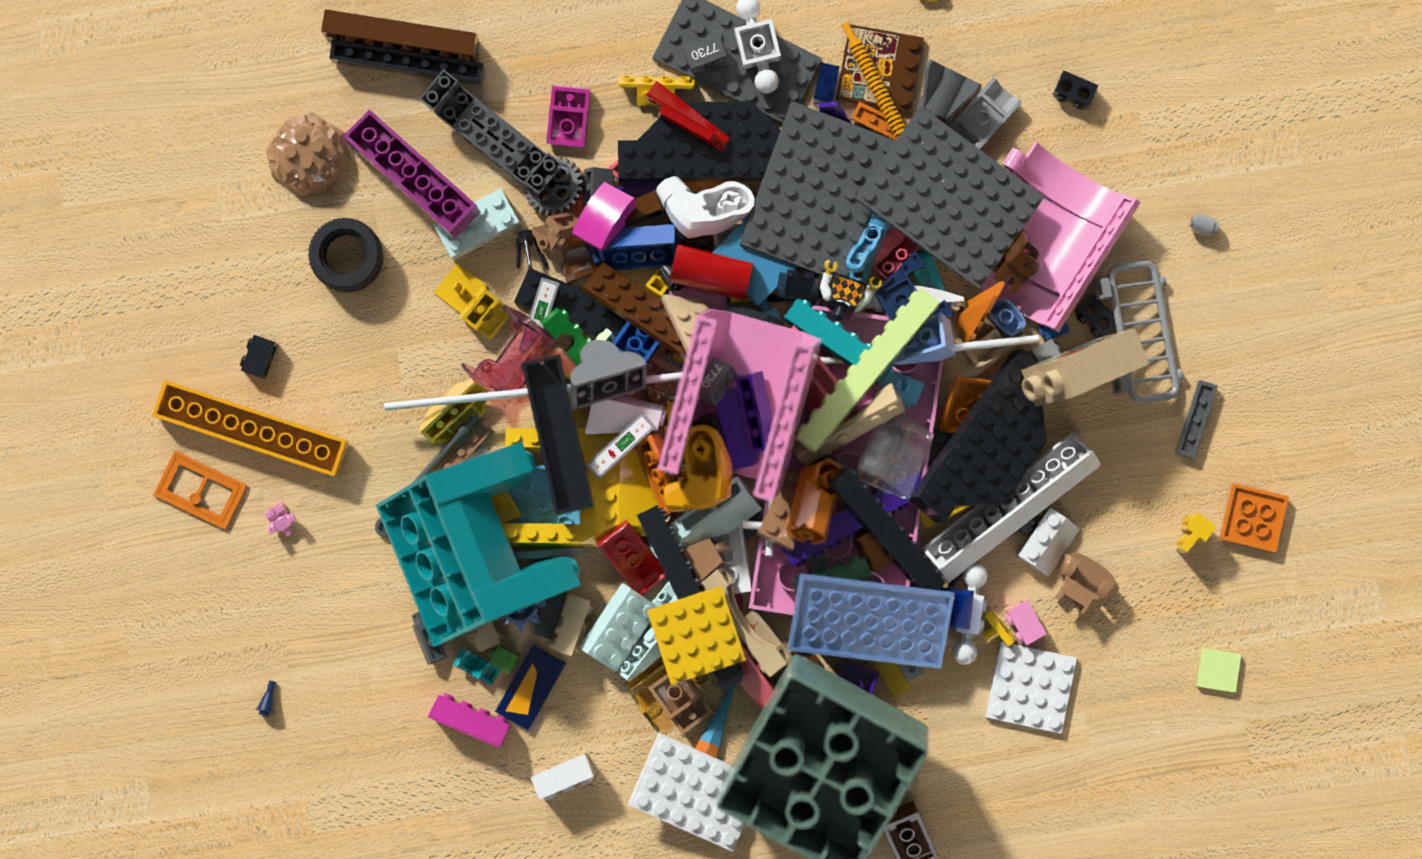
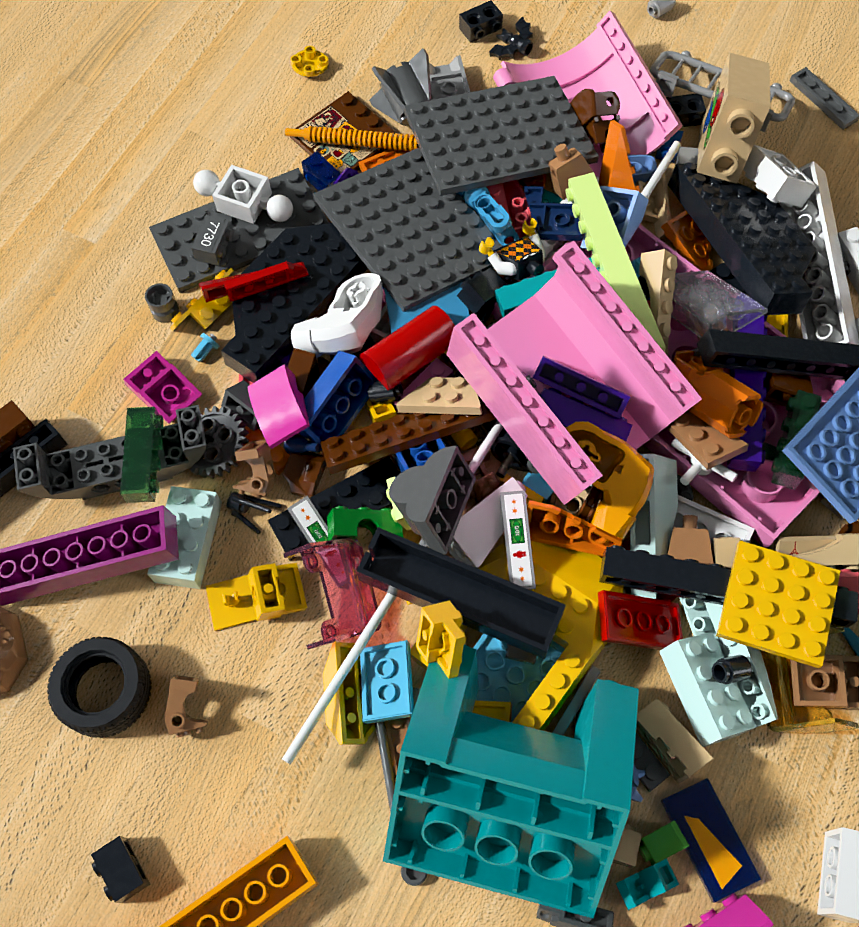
camera: 55 degrees left, 20 degrees down
none -> clear green brick [120,407,164,503]
none -> dark grey wheel [145,283,179,323]
none -> medium nougat tile [164,675,208,738]
none -> medium azure piece [191,333,220,362]
none -> medium azure tile [360,640,414,724]
none -> yellow brick [416,600,466,679]
none -> black animal [489,17,533,60]
none -> medium nougat torso [548,144,597,200]
none -> black brick [712,654,752,685]
none -> white brick [743,145,817,208]

